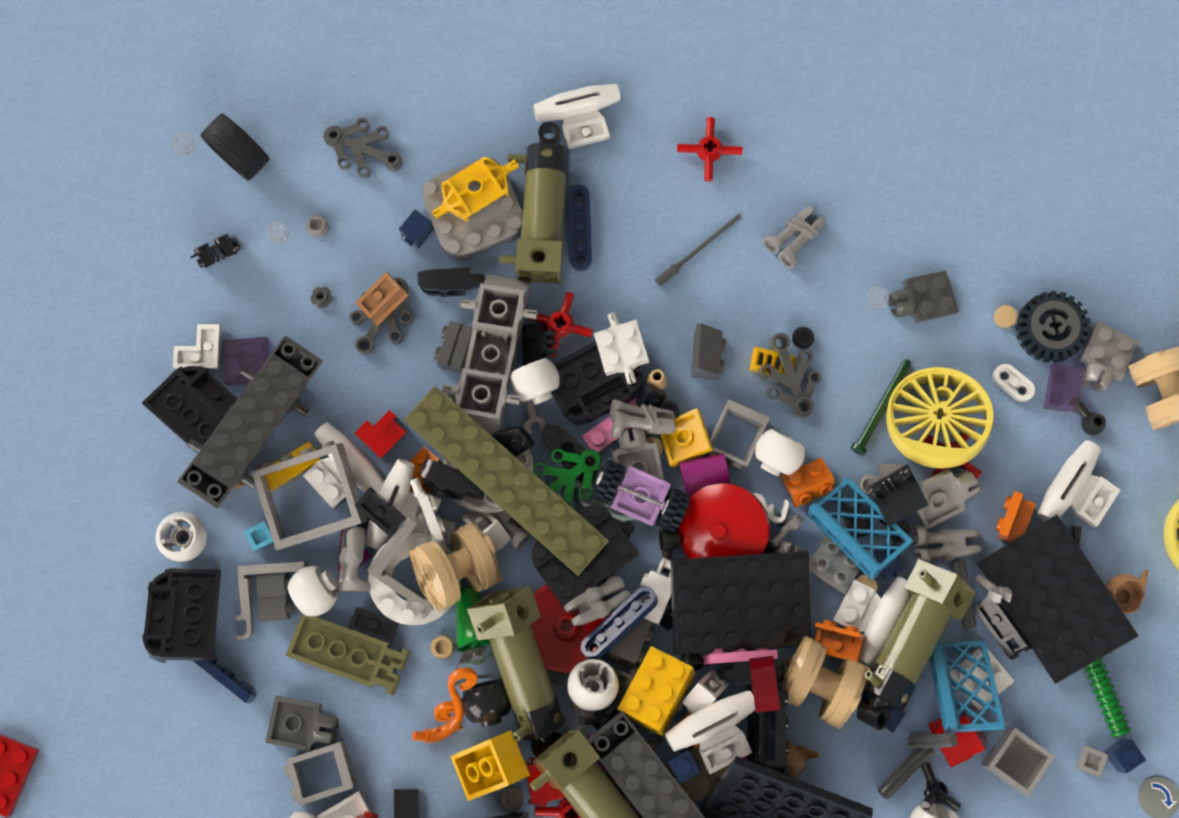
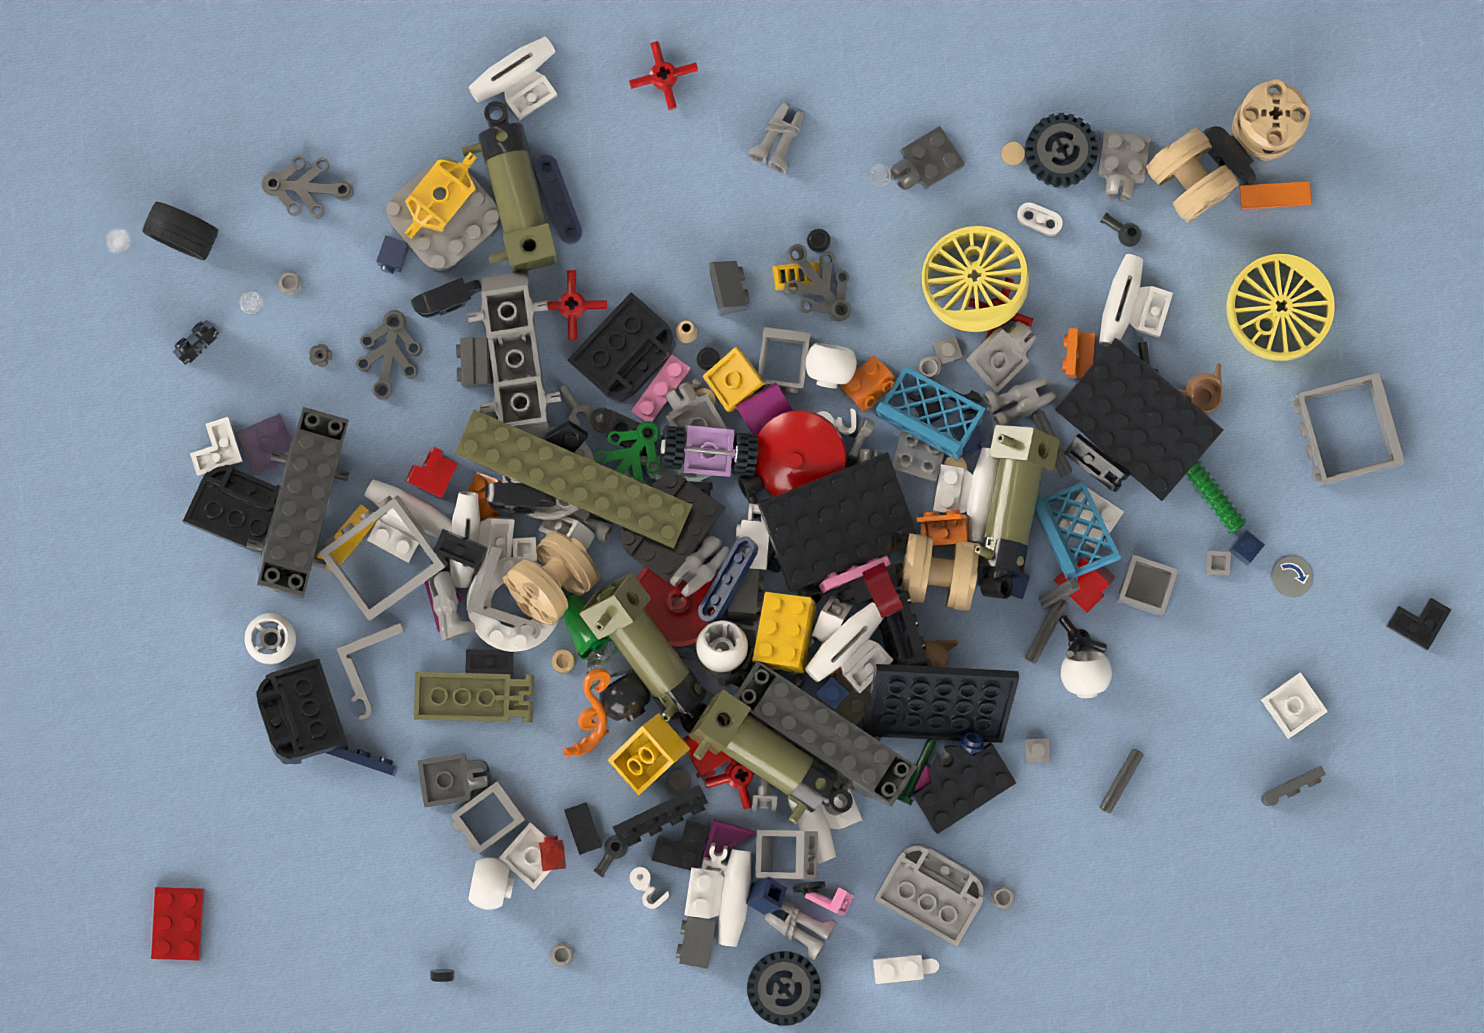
camera: 25 degrees left, 5 degrees up
medium azure plate [244,520,274,552] -> none
dark grey brick [256,573,294,622] -> none
white wheel [288,566,338,617] -> none
medium nougat plate [355,272,410,326] -> none
white plate [410,478,447,552] -> none
white wheel [510,358,560,405] -> none
black hinge [522,322,556,366] -> none
white plate [594,312,649,384] -> none
light grey piece [610,400,676,438] -> none
black plate [635,384,667,408] -> none
dark grey piece [655,214,741,286] -> none
dark green bar [850,359,911,456] -> none
black hinge [867,464,929,527] -> none
light grey bar [976,574,1012,604] -> none
clear purple plate [1044,364,1085,413] -> none

